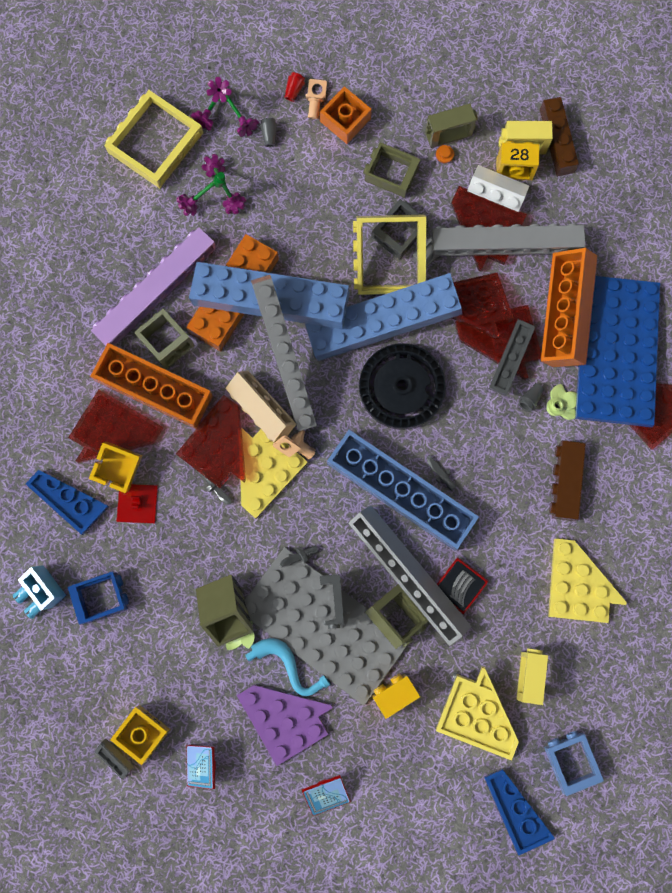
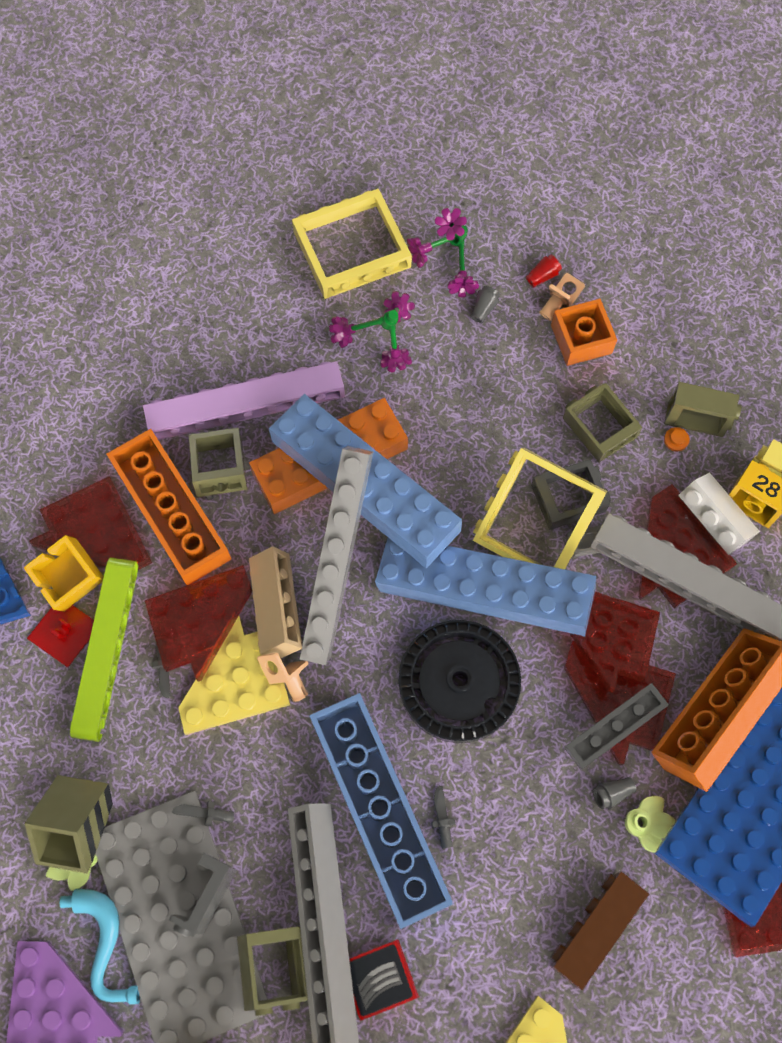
camera: 30 degrees right, 10 degrees down
none -> lime beam [70,557,138,742]

